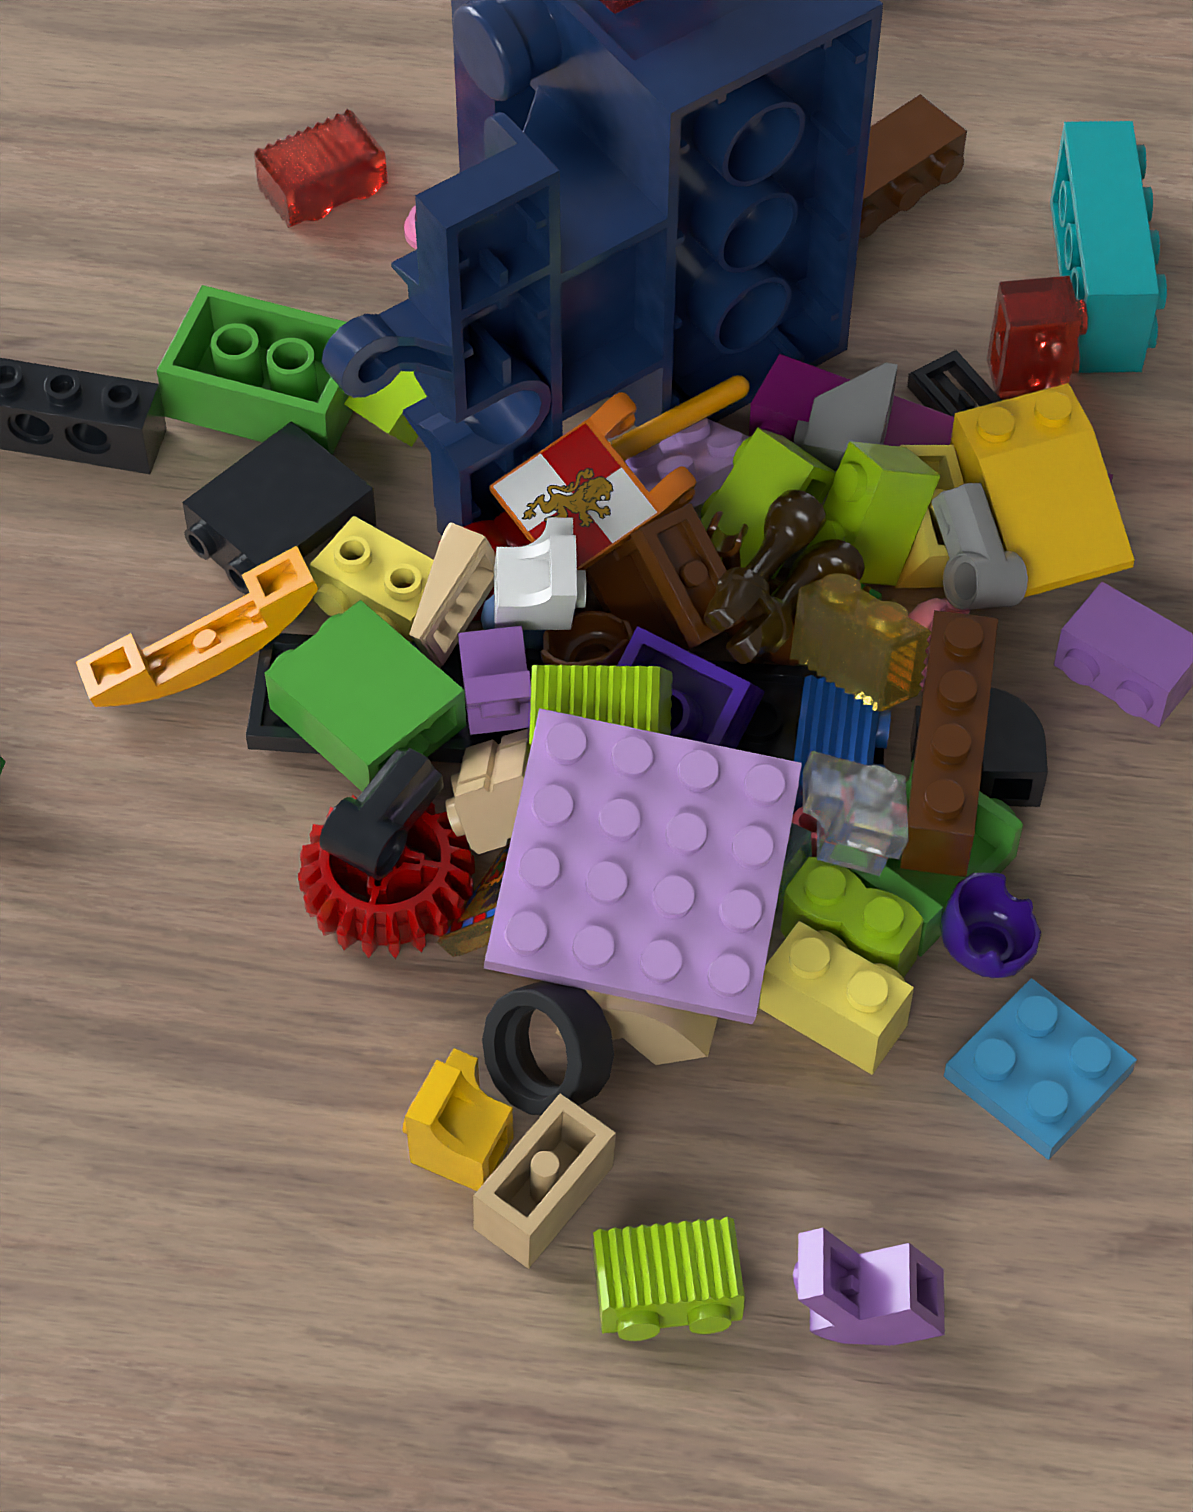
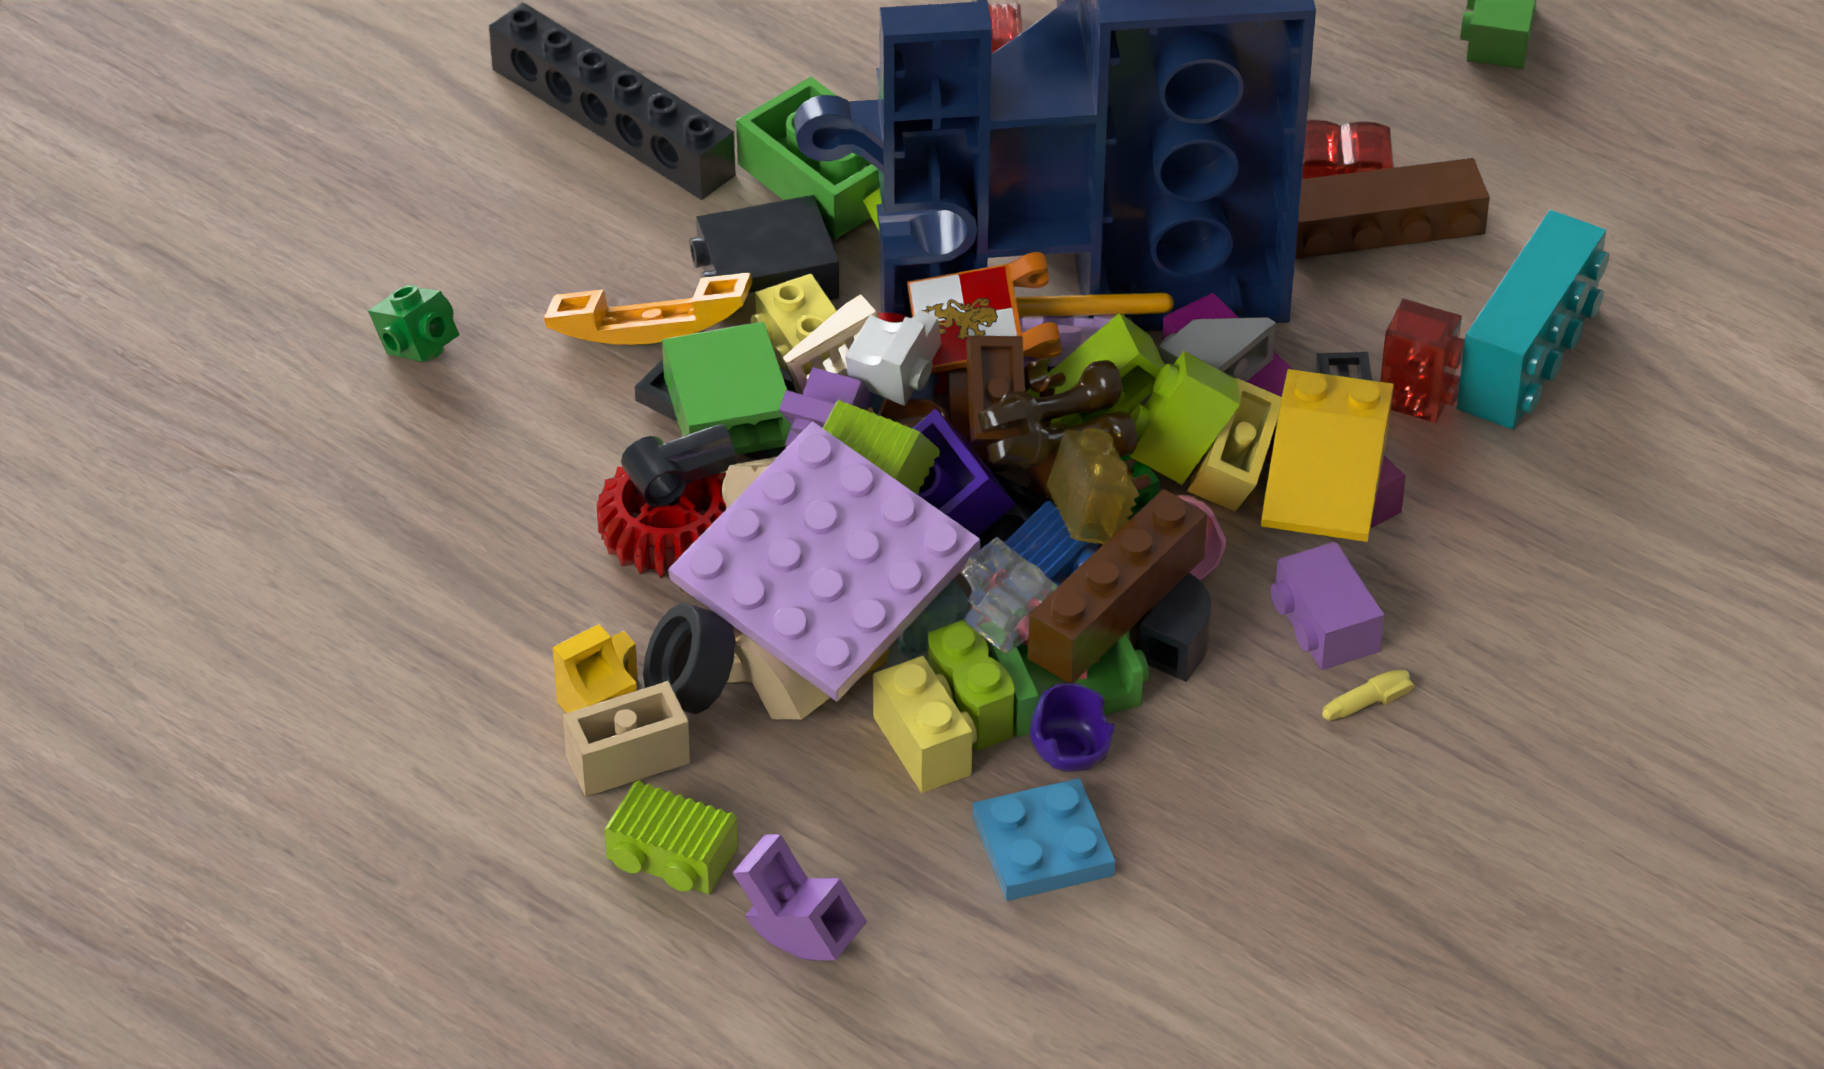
camera: 30 degrees right, 10 degrees down
light grey piece [931,483,1028,610] -> none

